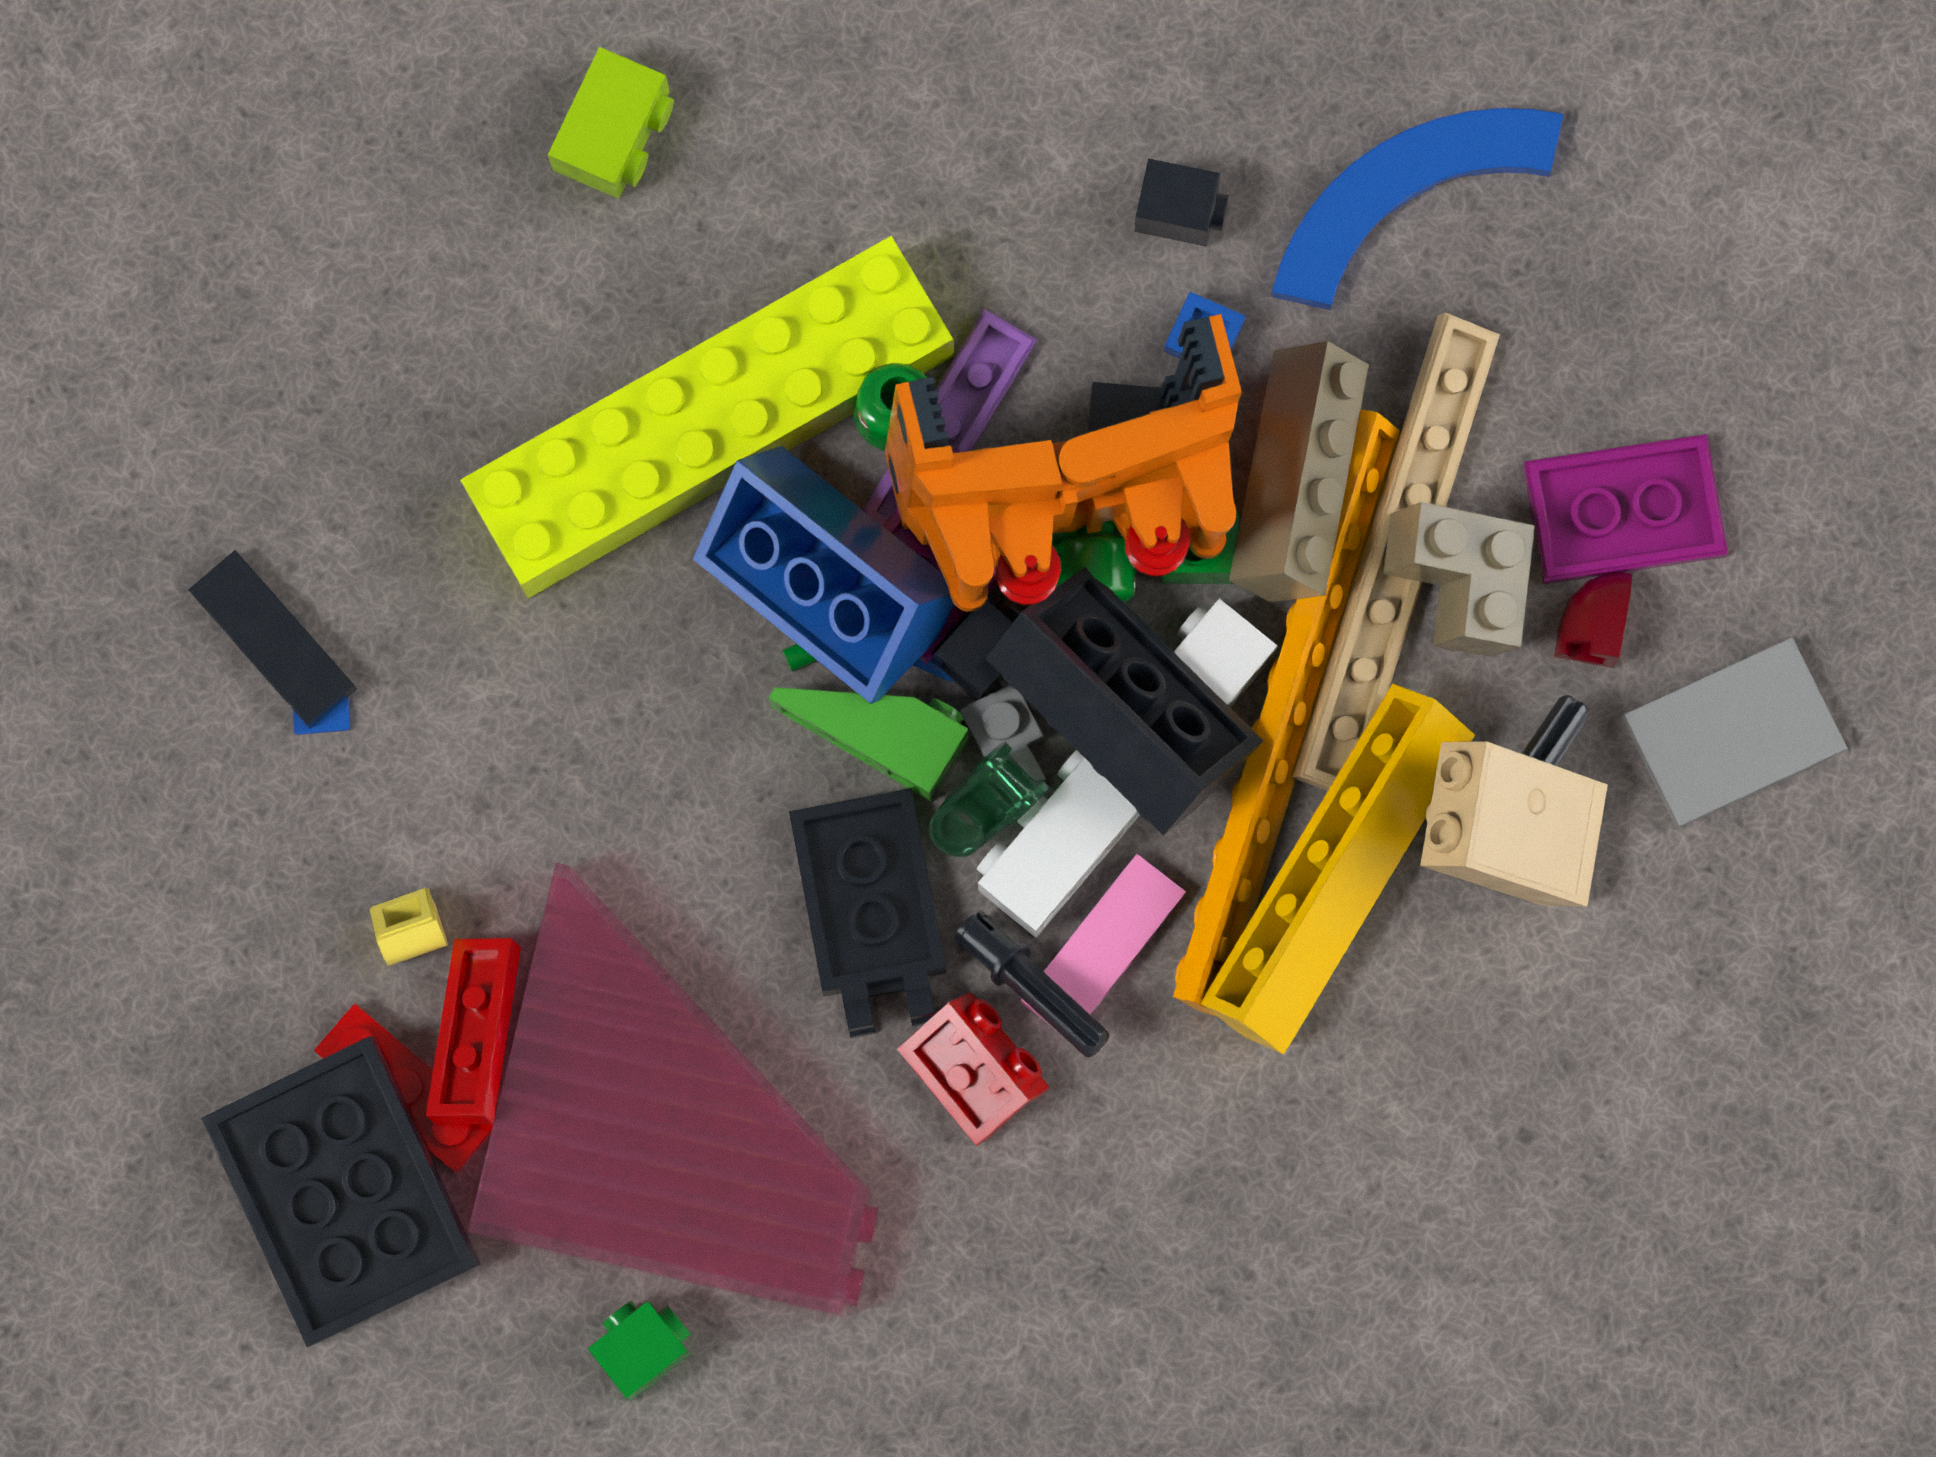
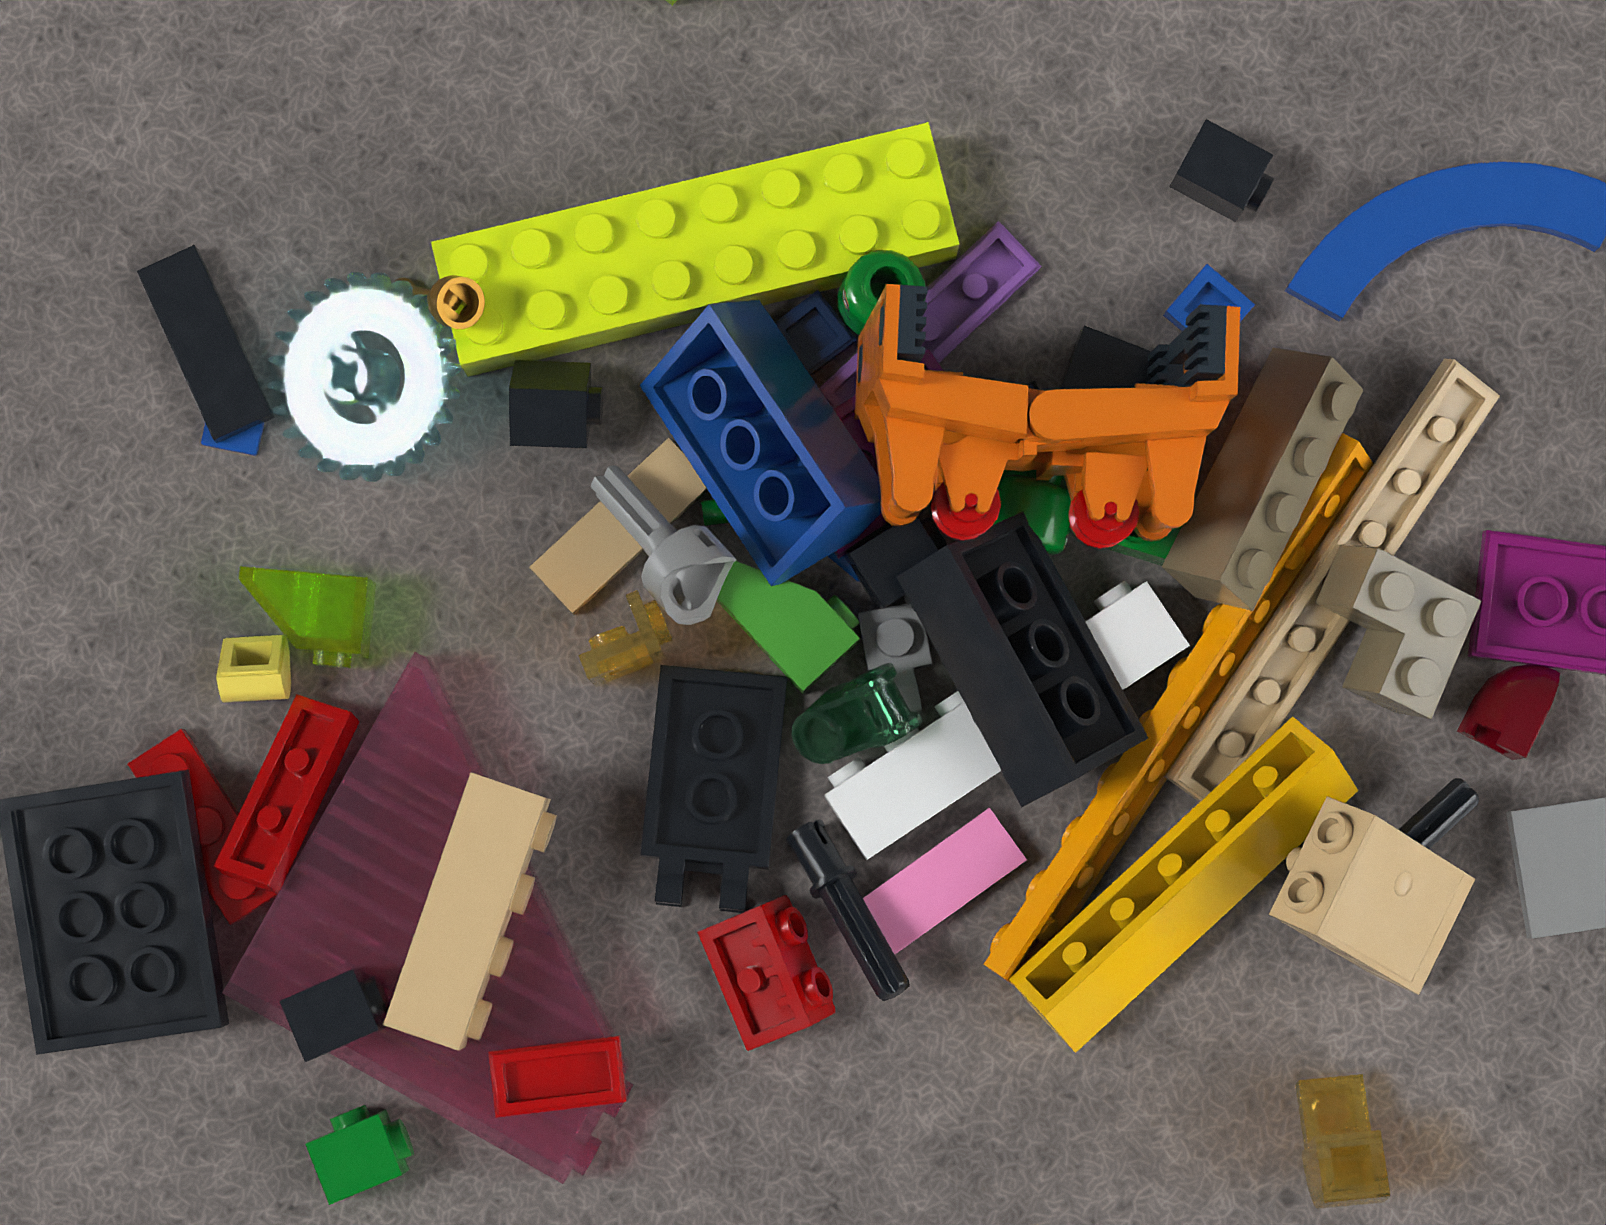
camera: 10 degrees right, 5 degrees up
none -> clear neon green slope [238,566,376,669]
none -> clear light blue gear [267,272,461,482]
none -> black brick [279,967,390,1062]
none -> tan brick [383,773,557,1051]
none -> pearl gold hinge [391,275,485,329]
none -> red tile [488,1035,627,1118]
none -> black brick [509,360,603,448]
none -> tan tile [529,438,708,615]
none -> clear yellow bracket [578,590,673,687]
none -> light grey piece [591,465,737,625]
none -> dark blue tile [775,290,856,376]
none -> clear yellow brick [1295,1074,1391,1209]

